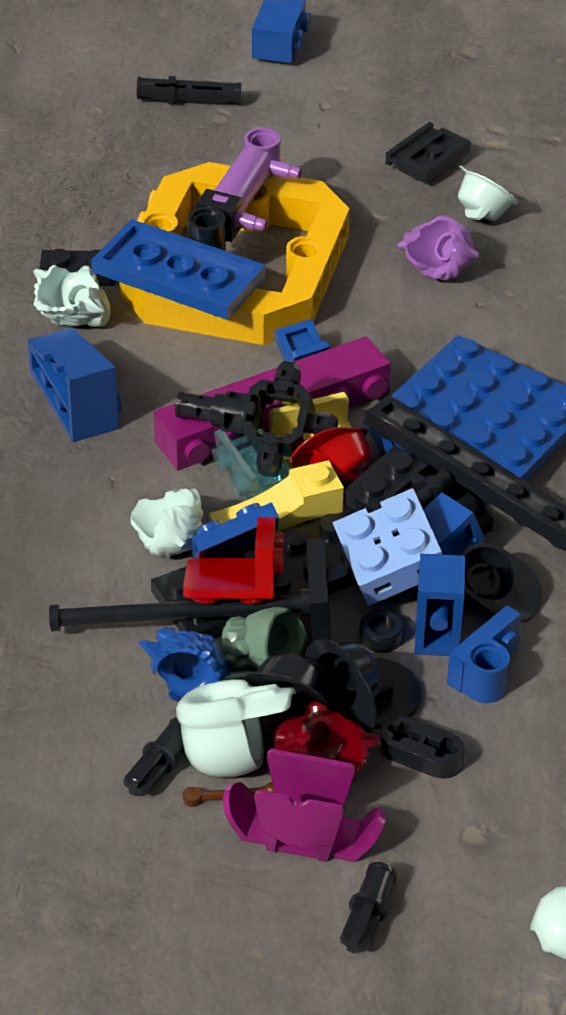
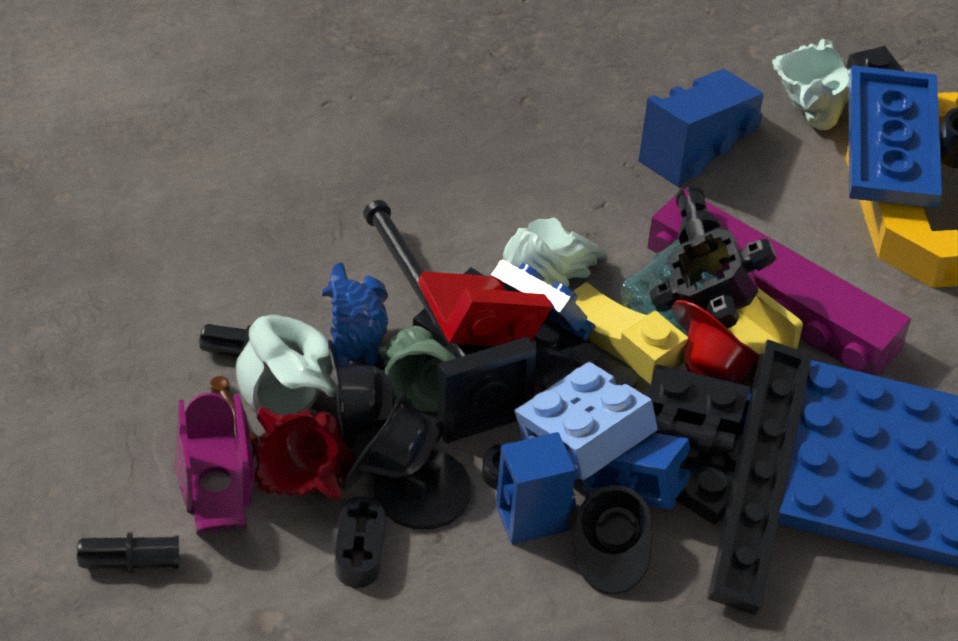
camera: 65 degrees right, 5 degrees up
blue bracket [274,319,331,362] -> none
blue plate [447,606,521,704] -> none

